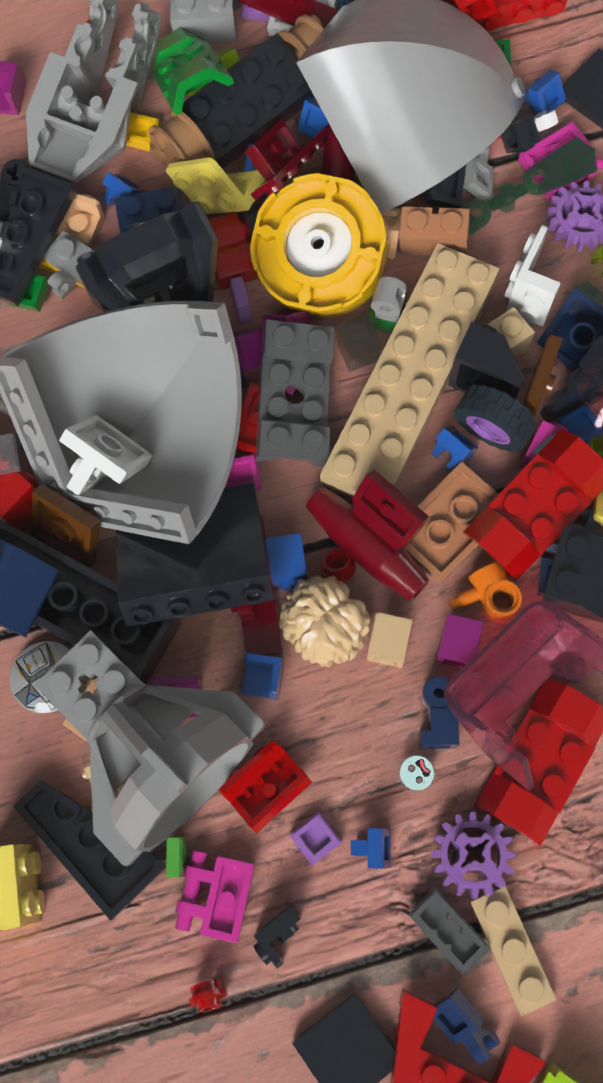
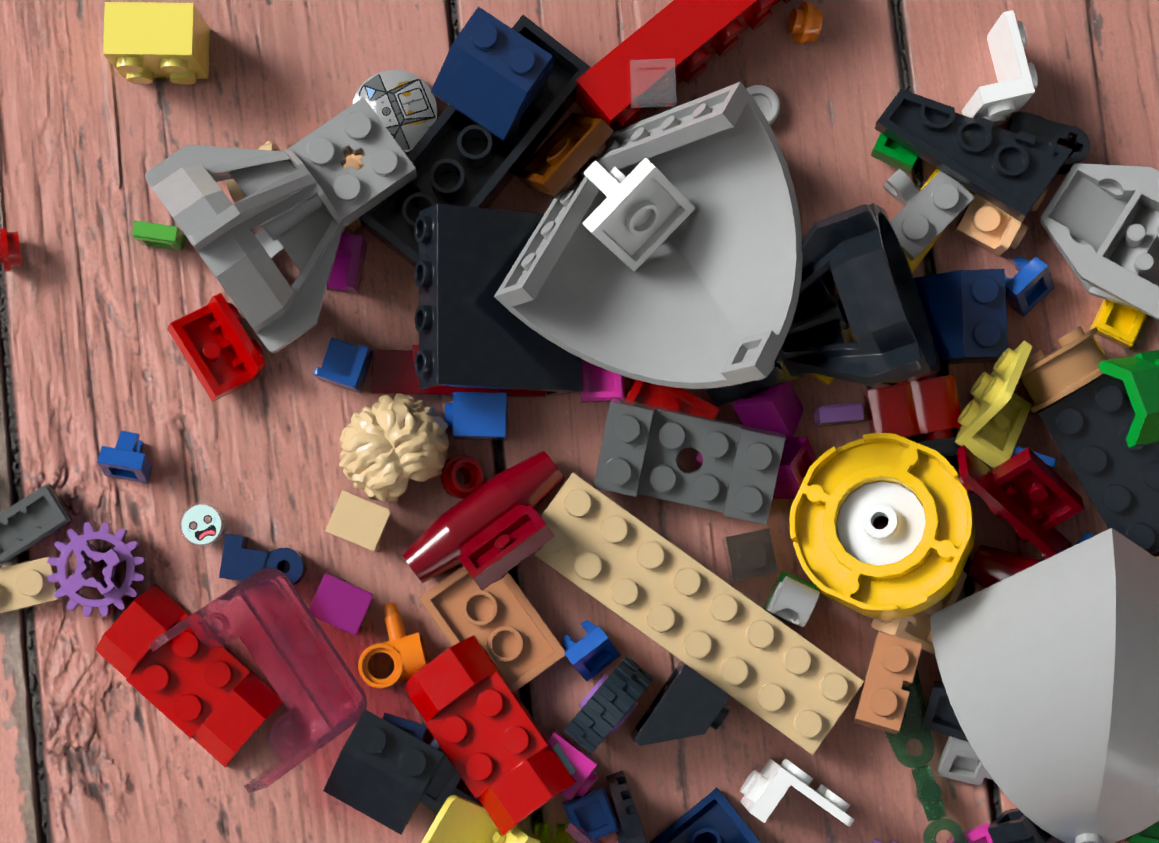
camera: 90 degrees right, 10 degrees up
black wing [13,780,166,921] -> none
dark pink plate [175,850,255,943] -> none
black bracket [253,904,301,969] -> none
medium lavender tile [290,812,342,866] -> none
tan brick [487,307,535,359] -> none
reddish brown plate [523,335,563,416] -> none

